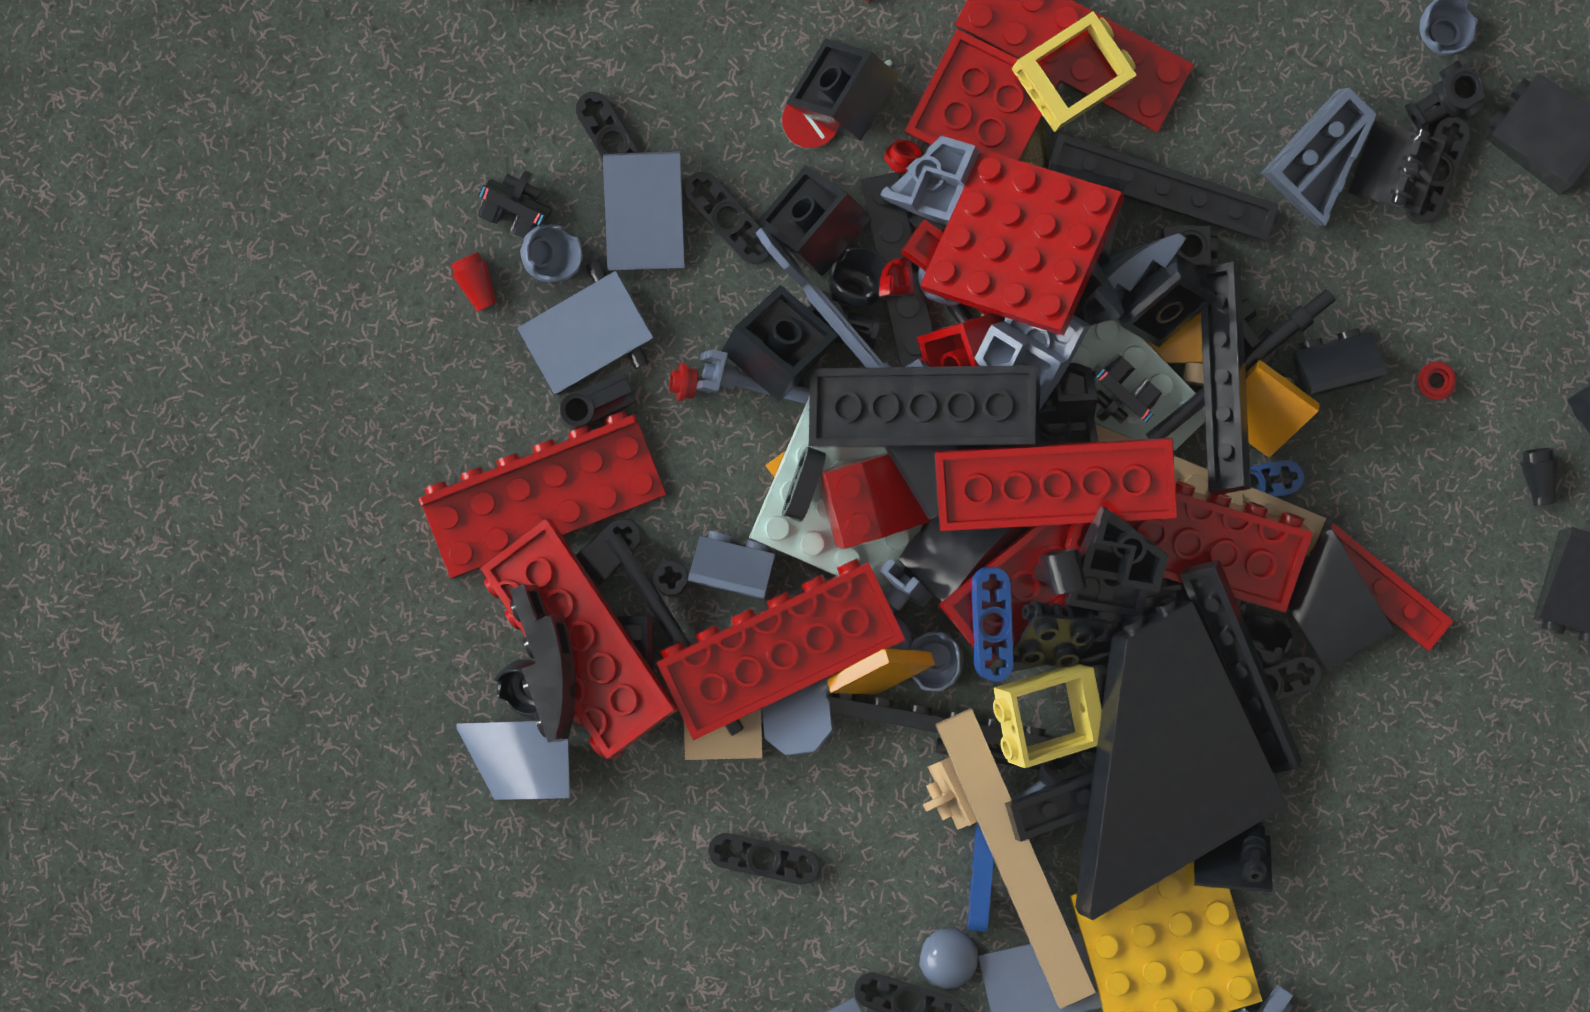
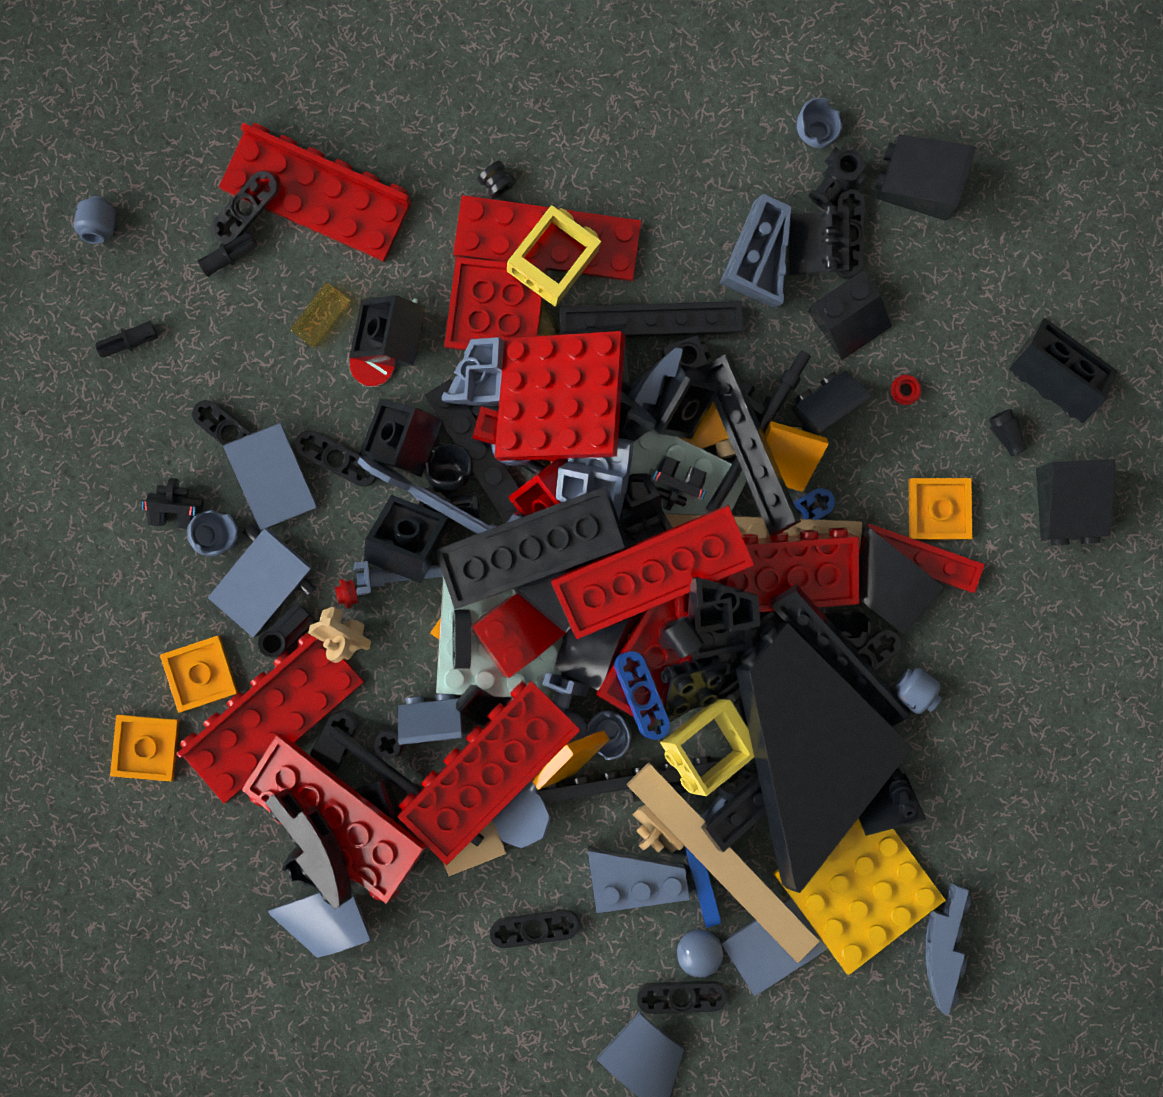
camera: 20 degrees left, 0 degrees up
red cone [451,251,497,312] -> none
red tile [879,257,914,296] -> none
red plate [884,139,922,174] -> none
none -> light orange tile [110,714,180,782]
none -> light orange tile [160,635,239,713]
none -> clear yellow tile [290,282,351,348]
none -> tan hips [308,607,371,663]
none -> black tile [456,685,506,726]
none -> sand blue wedge [588,846,690,913]
none -> black slope [808,270,892,360]
none -> sand blue head [894,668,942,714]
none -> light orange tile [909,478,972,540]

